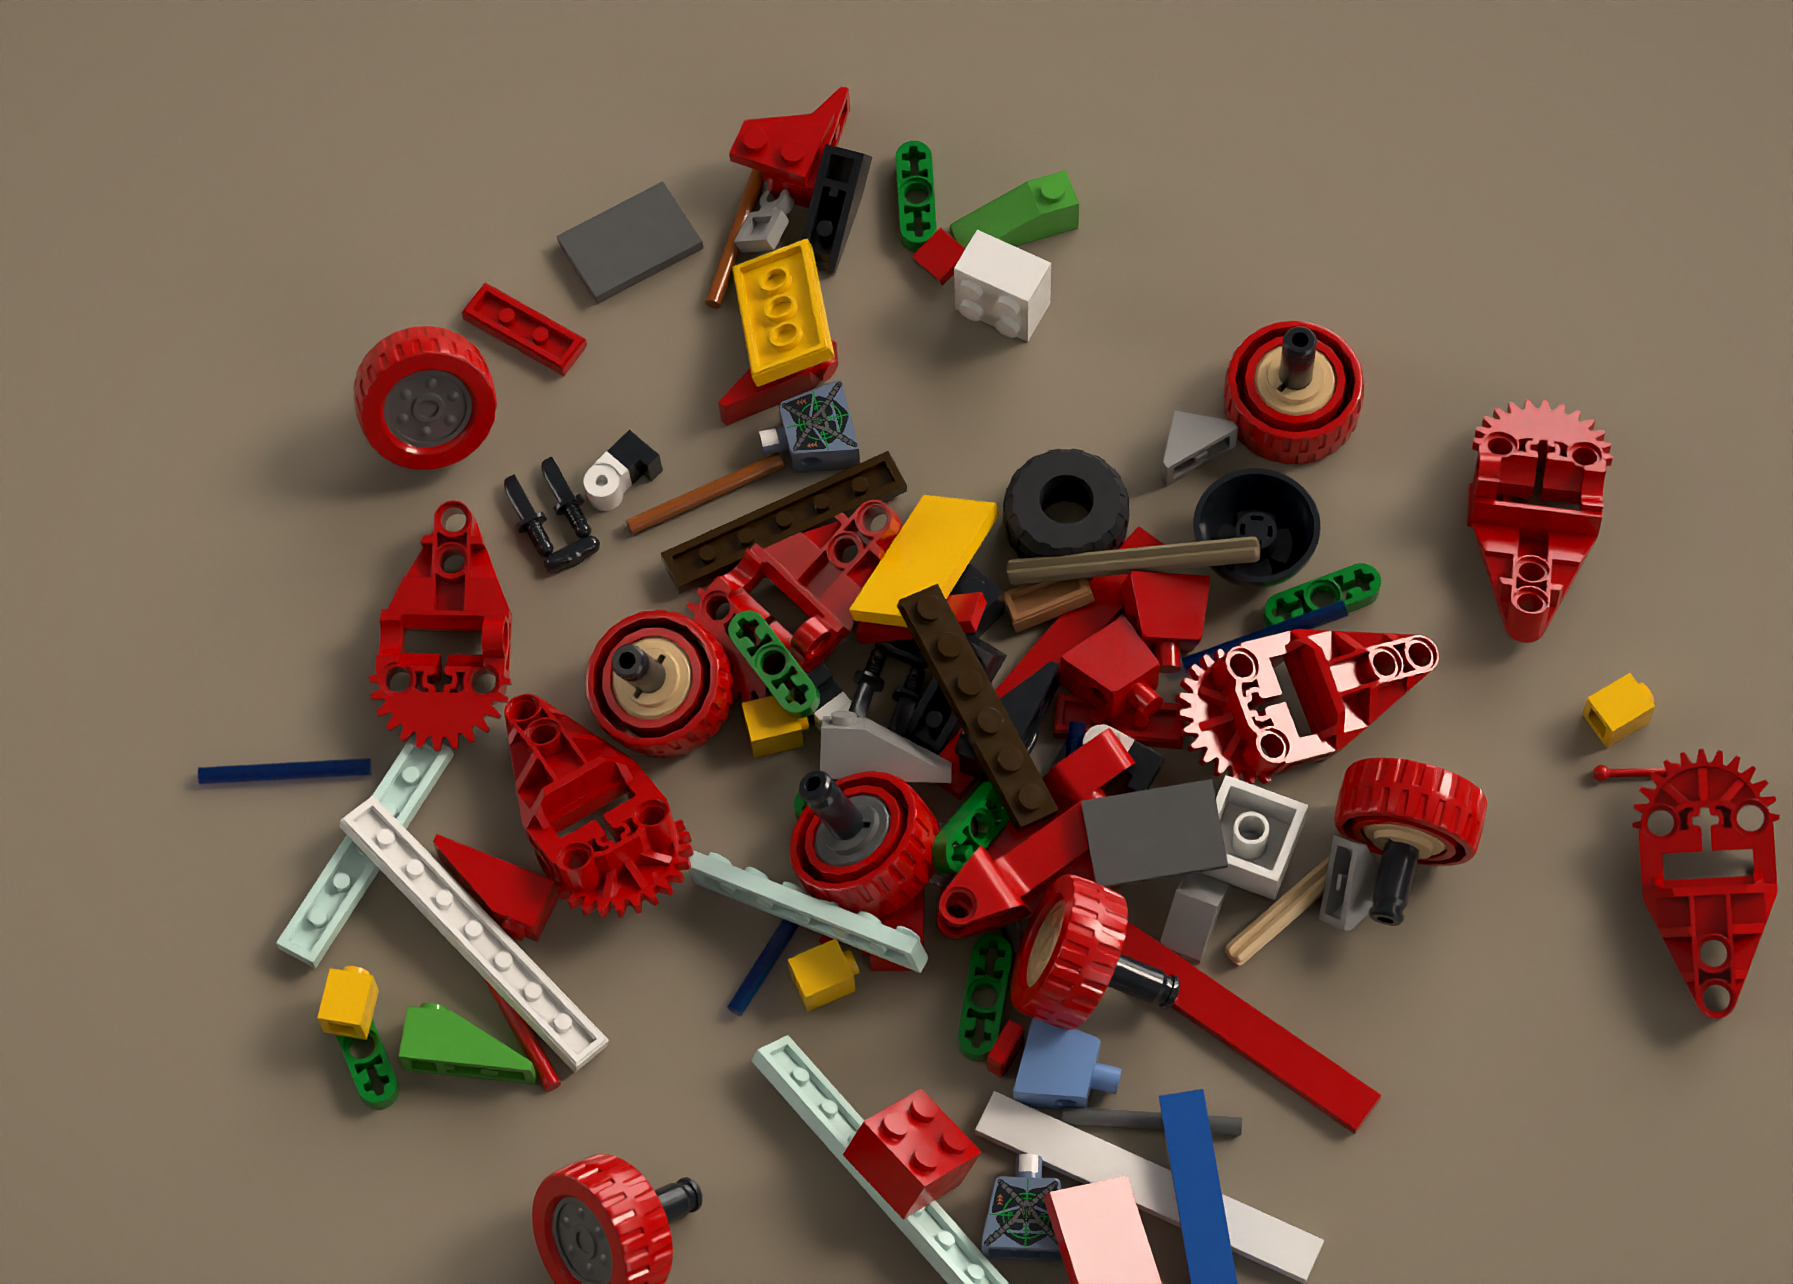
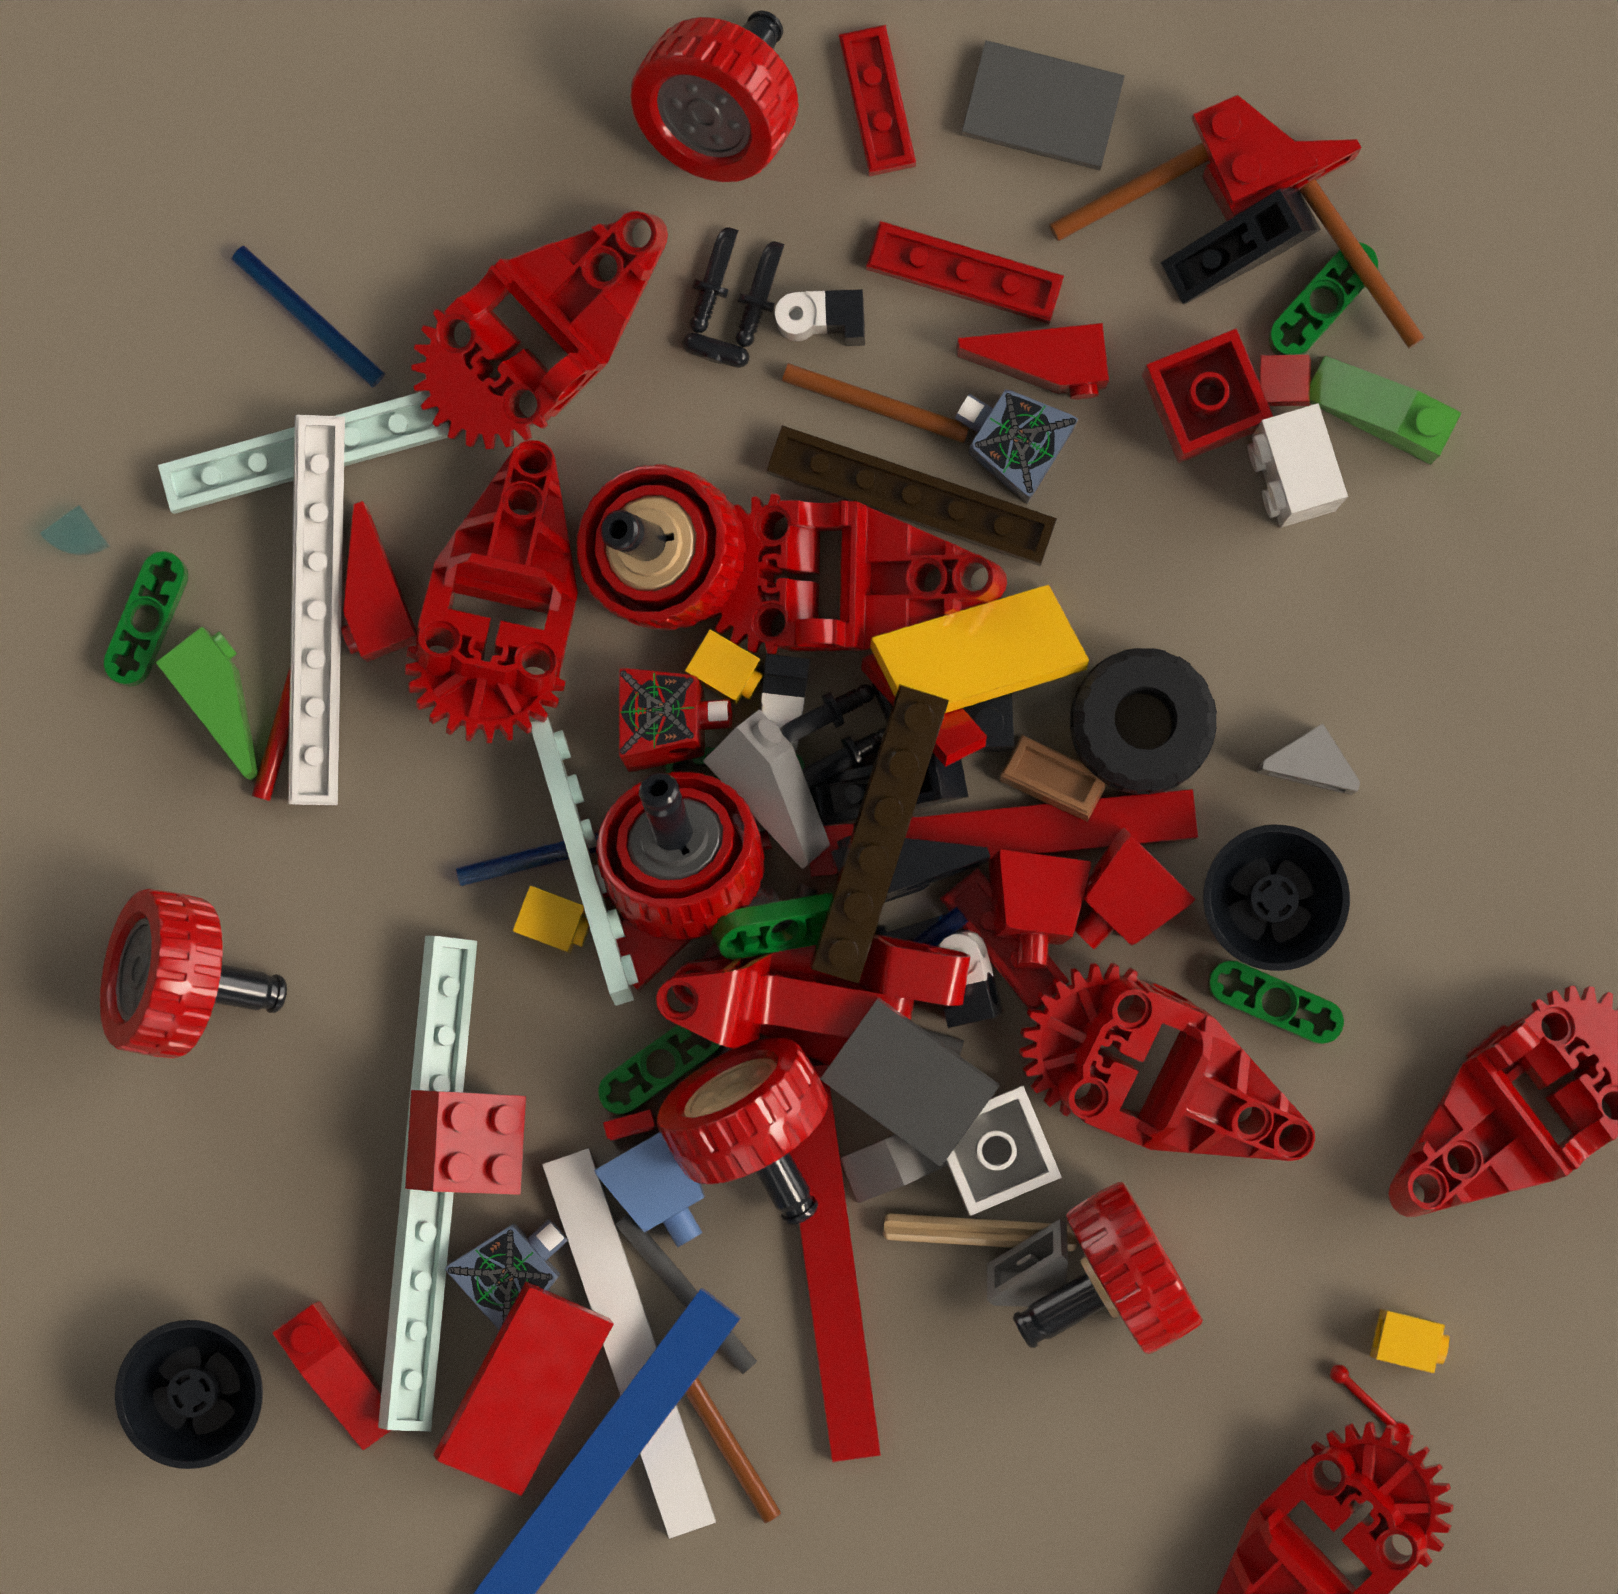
camera: 45 degrees right, 20 degrees up
yellow brick [317,966,379,1040] -> none
green beam [728,610,820,718] -> none
yellow tile [732,238,835,387] -> none
light grey plate [734,189,794,253] -> none
dark tan axle [1007,536,1260,585] -> none
clear blue bar [1181,600,1349,674] -> none
red wheel [1224,321,1364,464] -> none
none -> clear light blue tile [40,505,110,555]
none -> torso [619,668,732,772]
none -> dark orange bar [685,1377,781,1524]
none -> red tile [866,221,1064,324]
none -> red brick [1142,328,1274,464]
none -> dark orange bar [1299,179,1425,349]

